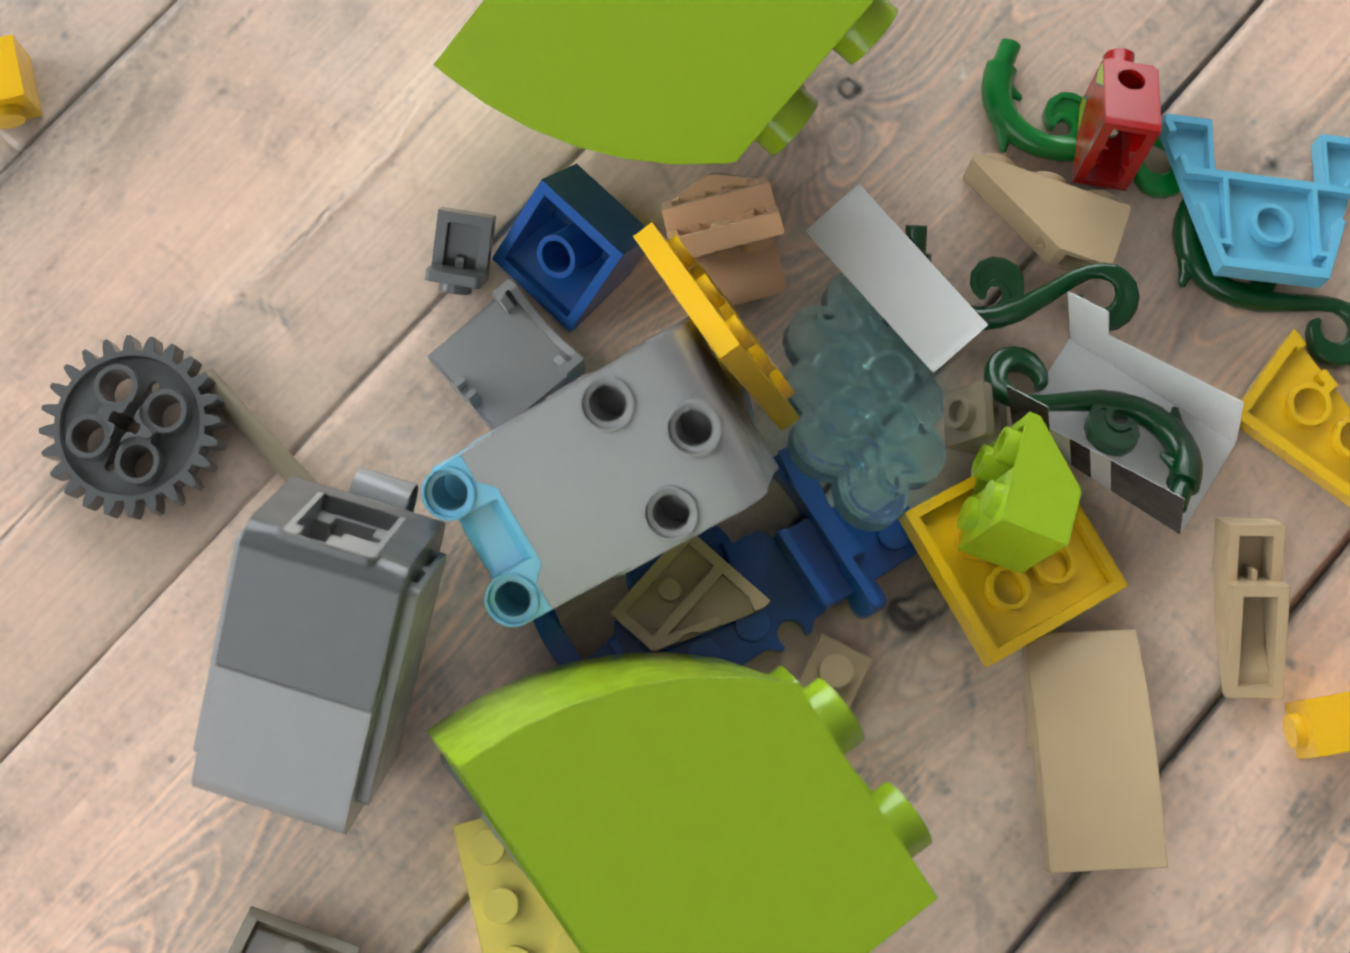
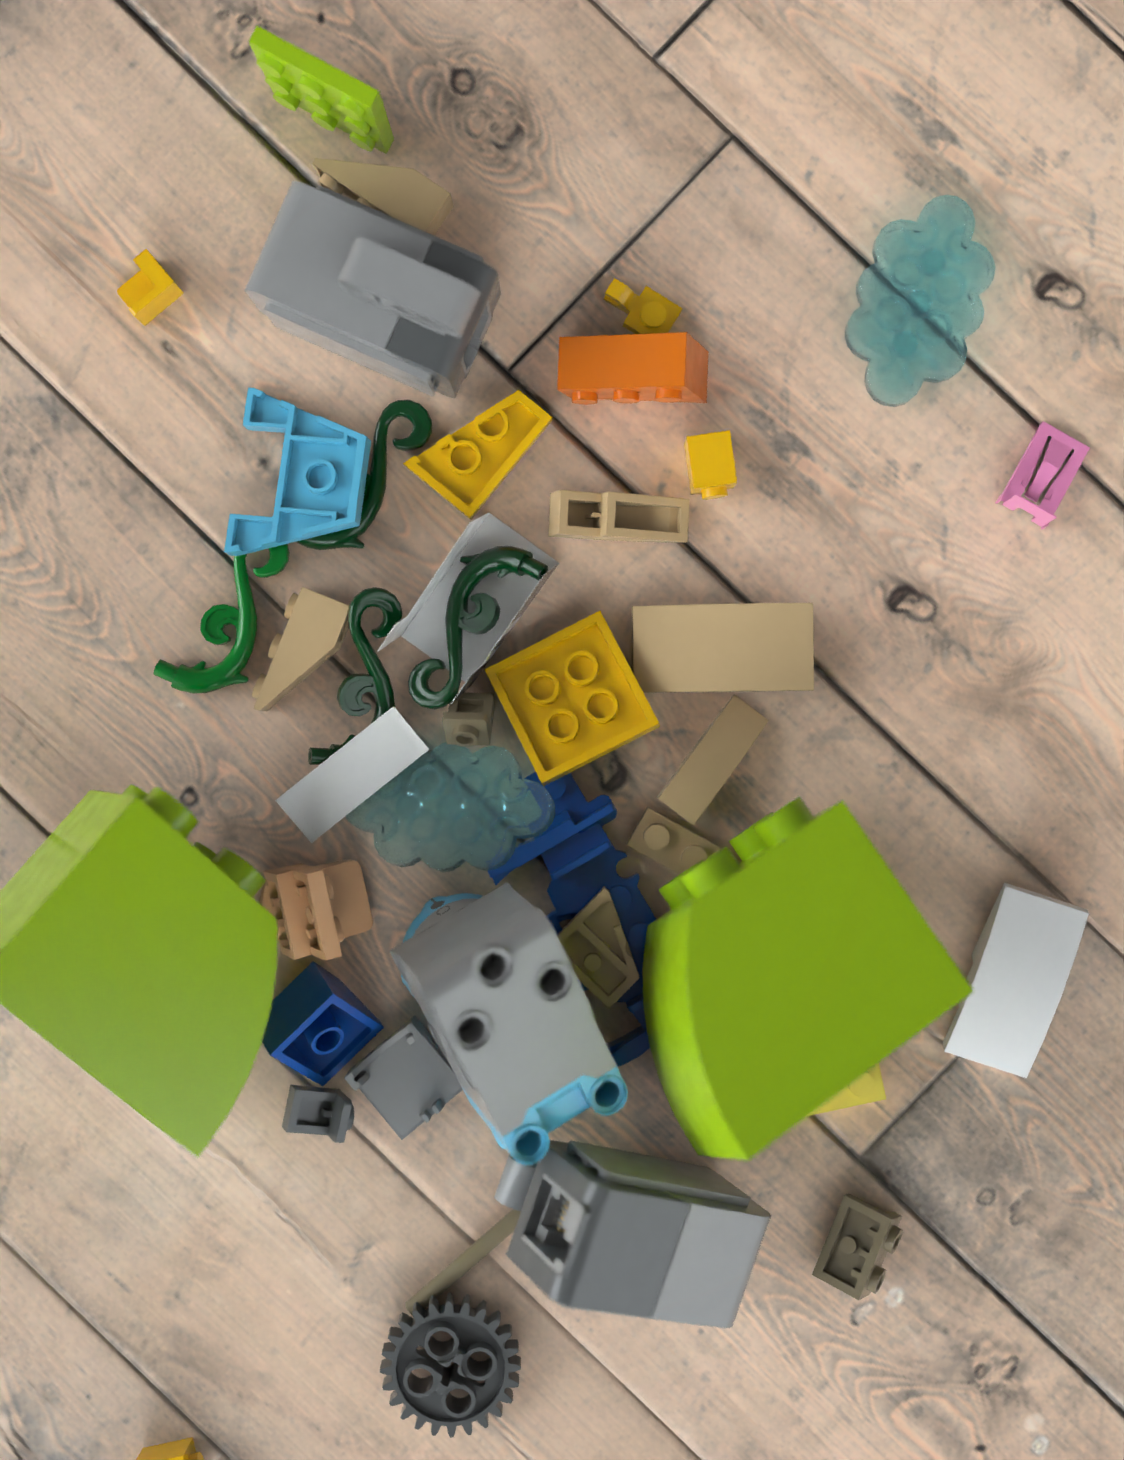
camera: 85 degrees left, 10 degrees up
yellow plate [633,222,801,431] -> none
lime slope [957,412,1082,574] -> none
red torso [1072,48,1161,191] -> none
none -> tan slope [657,694,769,825]

